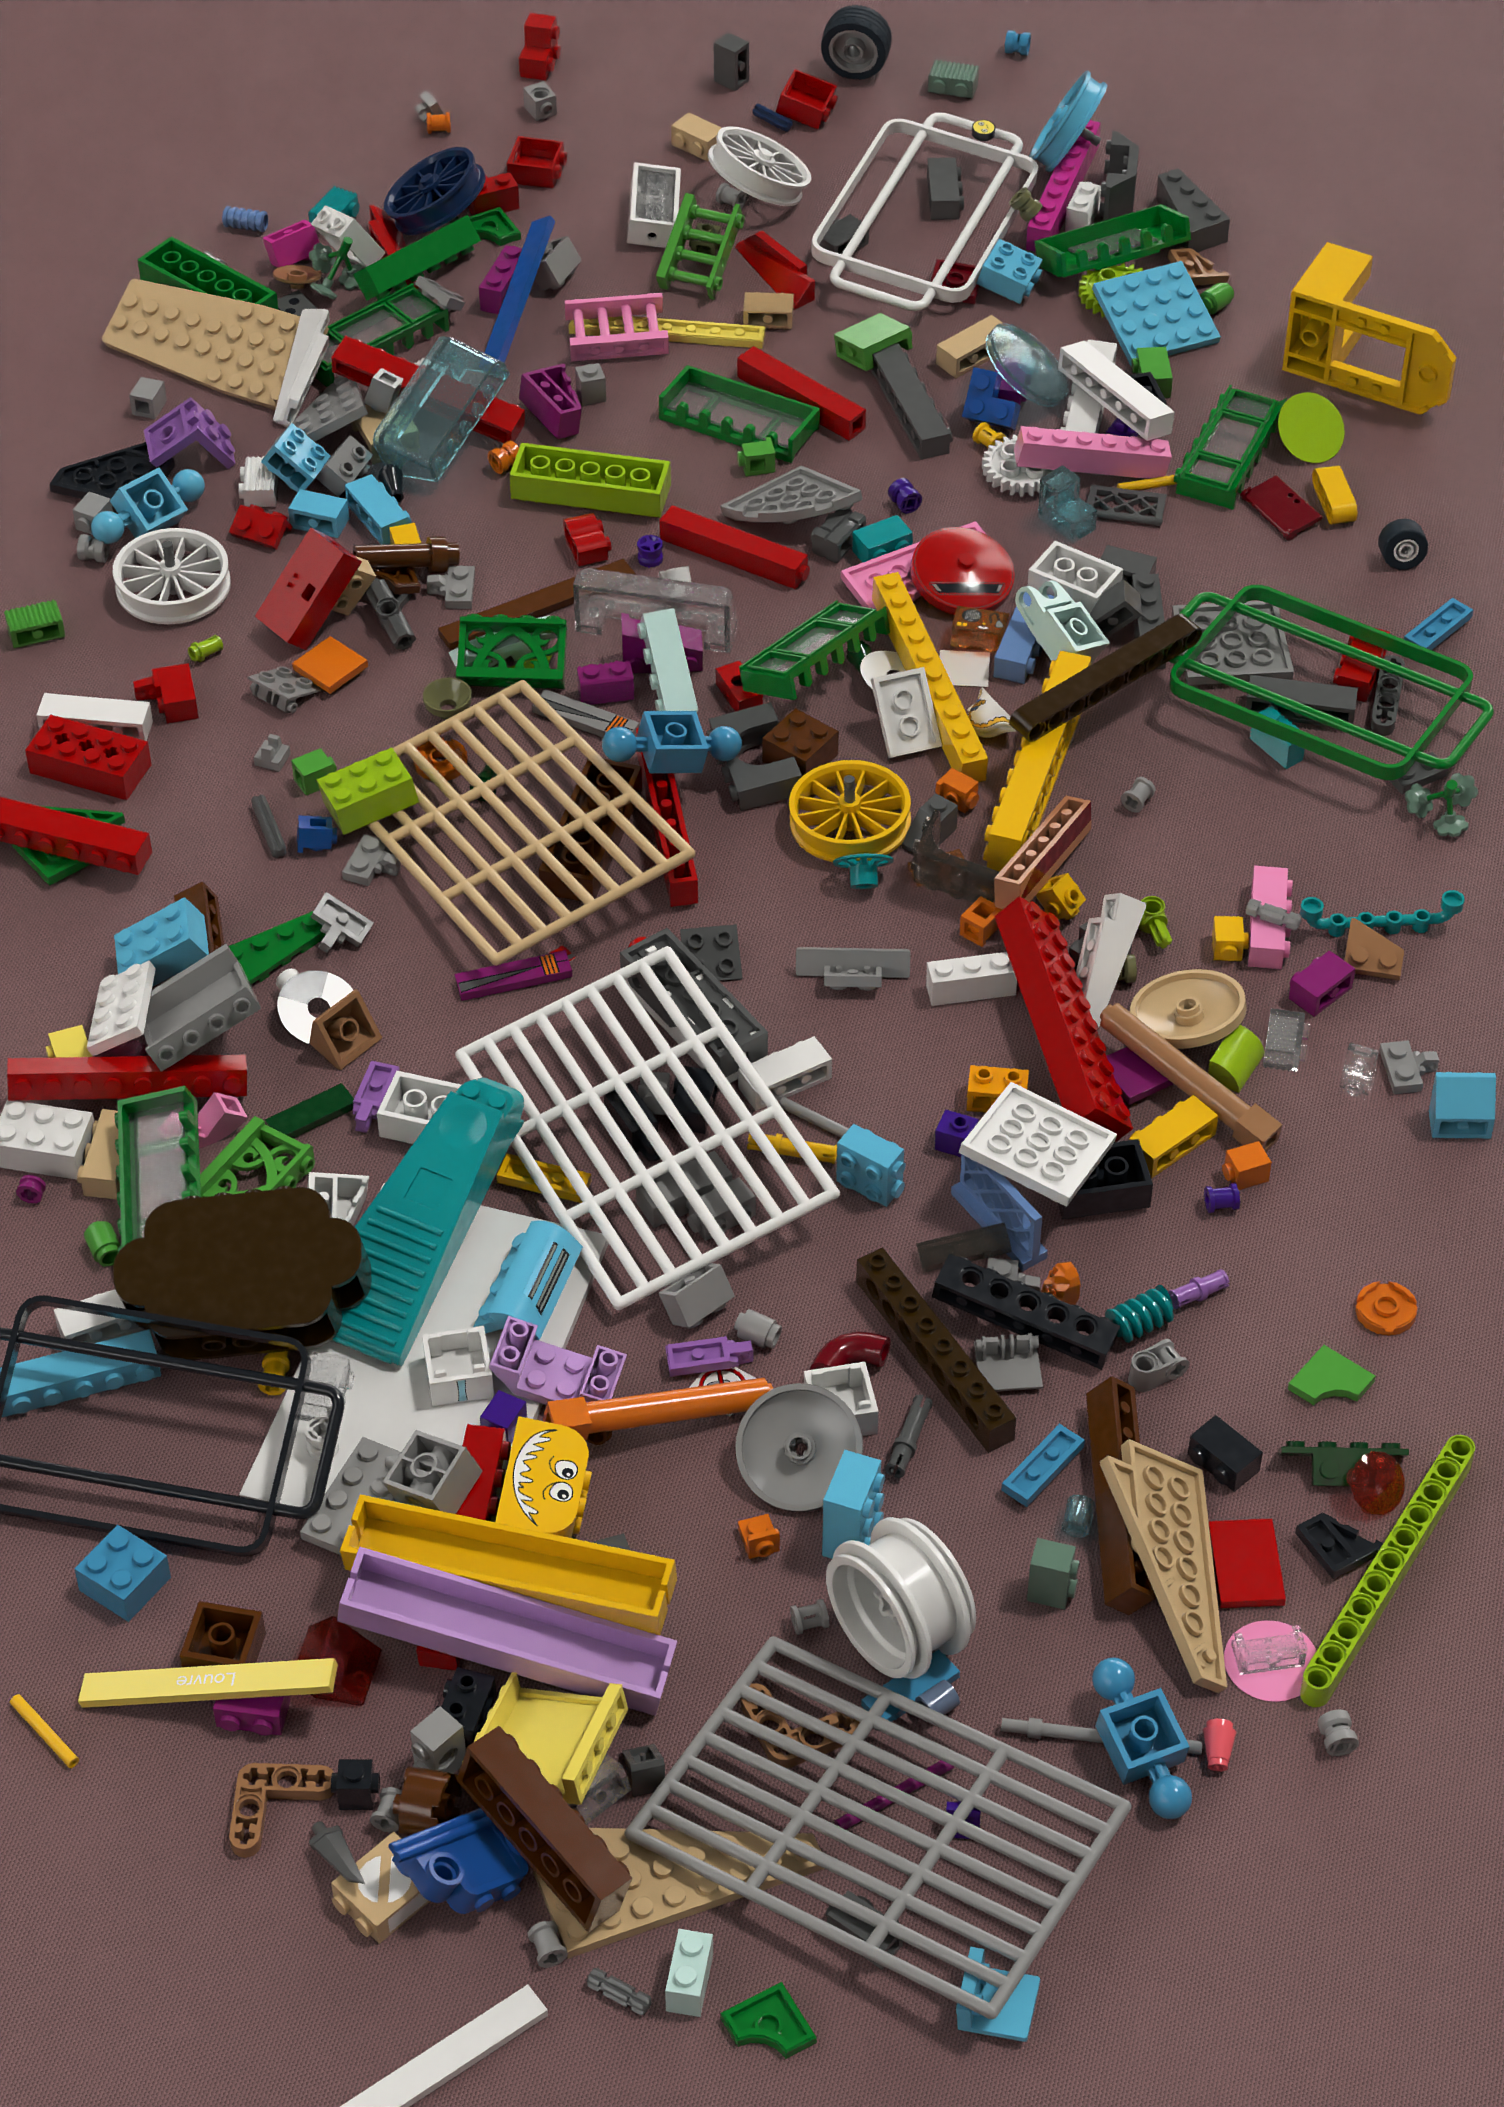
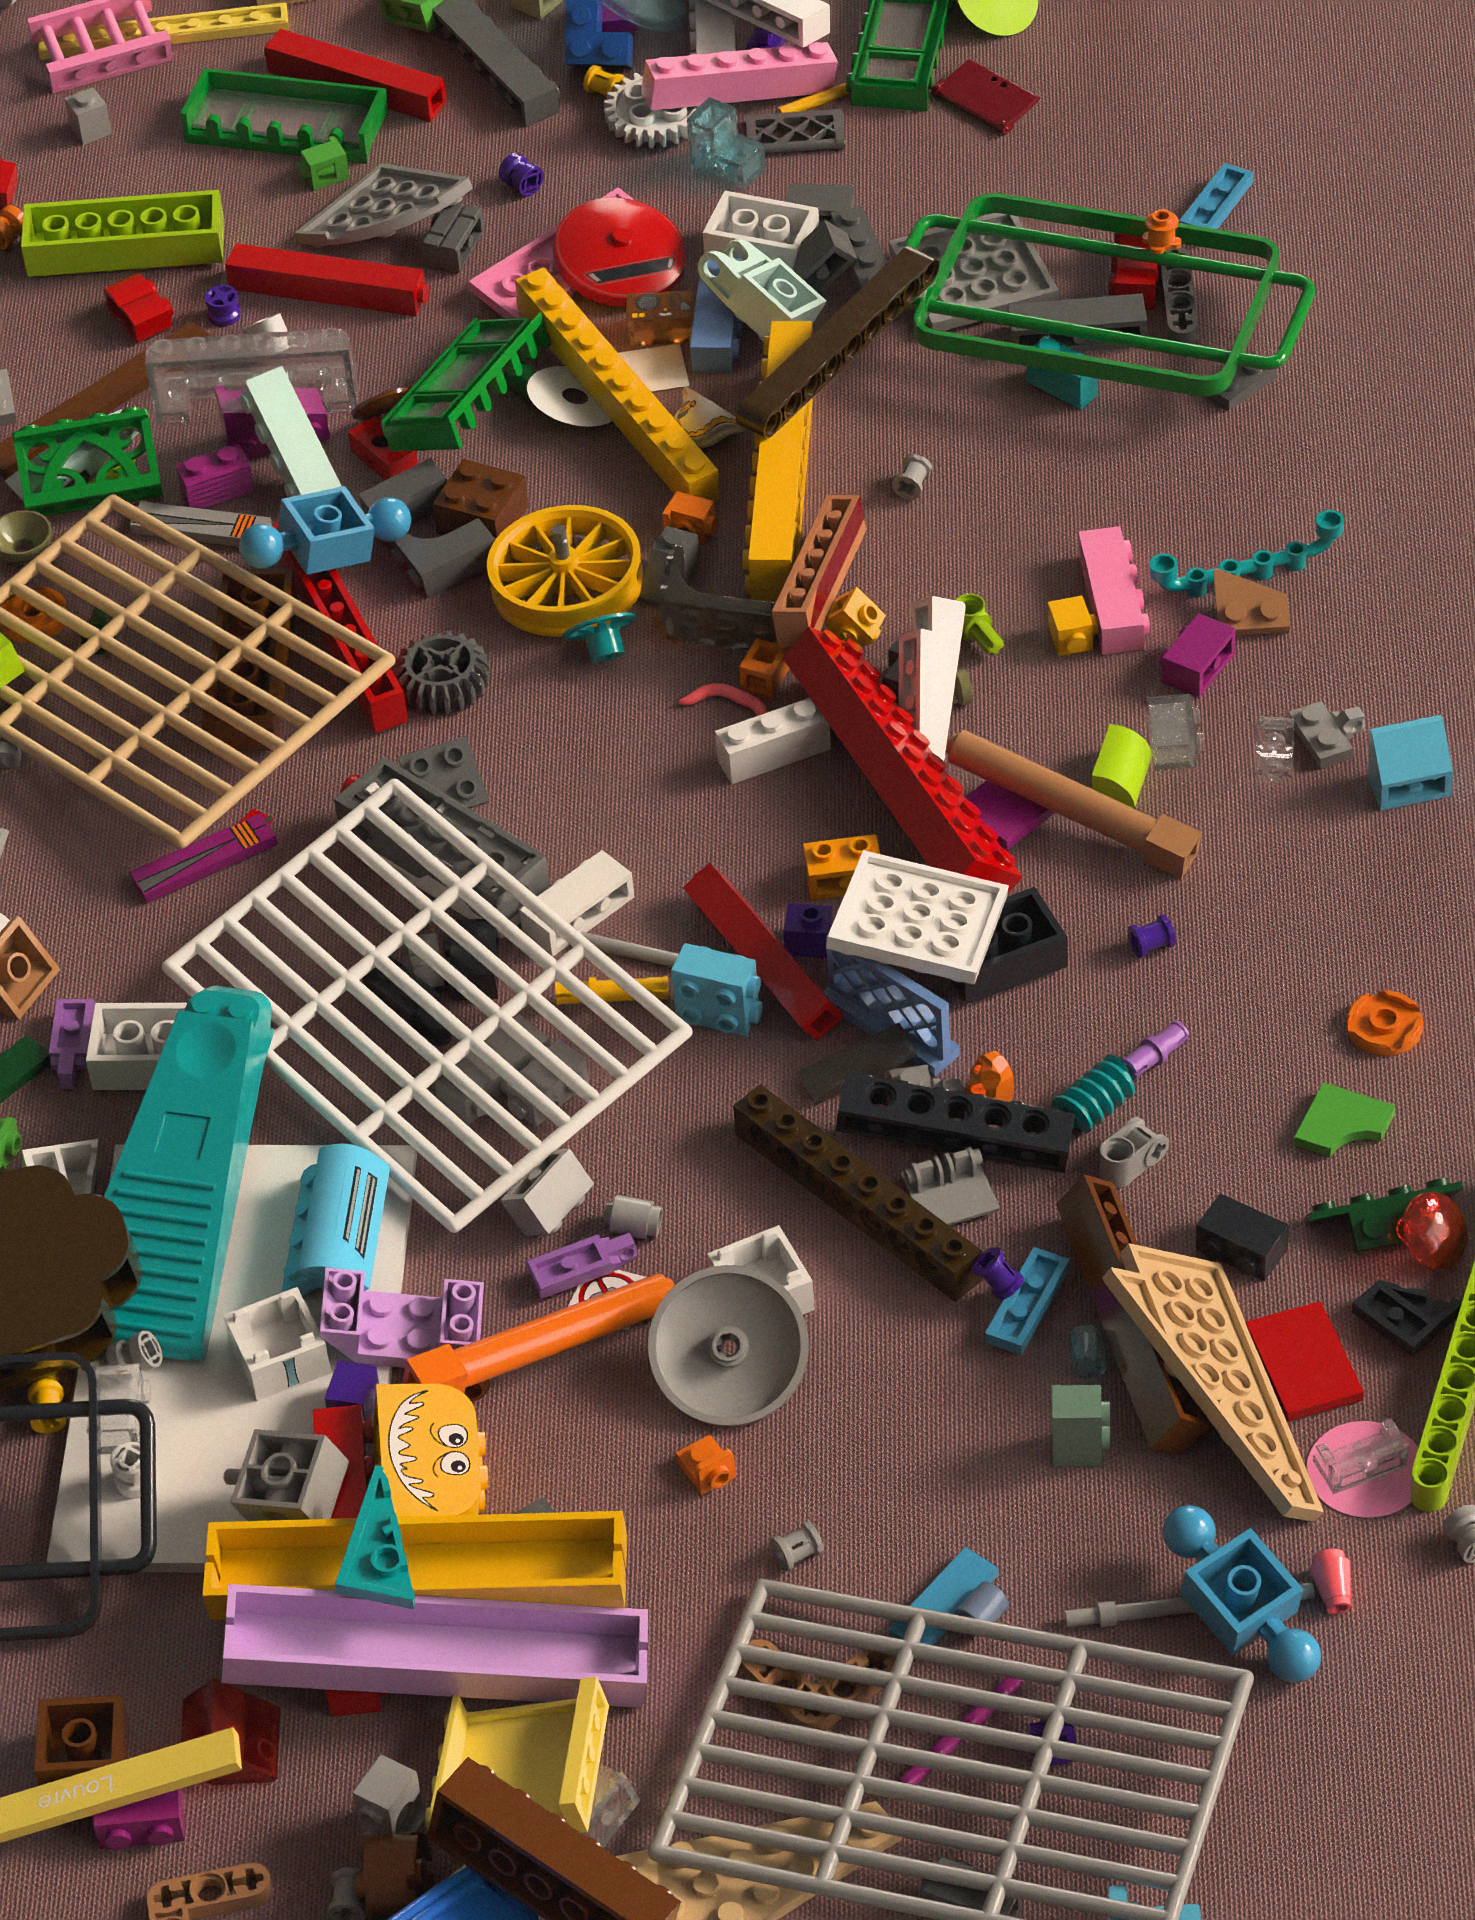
camera: 10 degrees left, 0 degrees up
light grey plate [300,1437,401,1555] -> none
black brick [331,1759,380,1810] -> none
black brick [434,1667,497,1747] -> none
yellow plate [497,1153,592,1203] -> none
magenta wedge [519,363,582,439] -> none
dark grey slope [621,1744,665,1797] -> none
light grey bracket [796,947,910,991] -> none
dark red cylinder [810,1331,891,1370] -> none
medium azure brick [822,1450,885,1559] -> none
white wheel [826,1517,976,1679] -> none
teal brick [852,515,913,563] -> none
white plate [870,667,942,758] -> none
dark grey pin [885,1394,933,1478] -> none
yellow brick [1129,1095,1218,1178] -> none
tan dish [1130,969,1247,1049] -> none
orange brick [1222,1141,1272,1190] -> none
light grey axle [1246,899,1301,930] -> none
yellow beam [1312,465,1358,524] -> none
black wheel [1378,518,1429,570] -> none
sand green plant [1405,773,1478,837] -> none
none -> light grey wheel [106,1330,163,1382]
none -> teal wing [335,1465,416,1610]
none -> reddish brown dish [351,387,411,421]
none -> dark grey gear [394,630,490,715]
none -> coral animal [678,683,768,716]
none -> red brick [683,863,845,1041]
none -> dark purple bush [972,1247,1024,1300]
none -> orange brick [1142,209,1181,255]

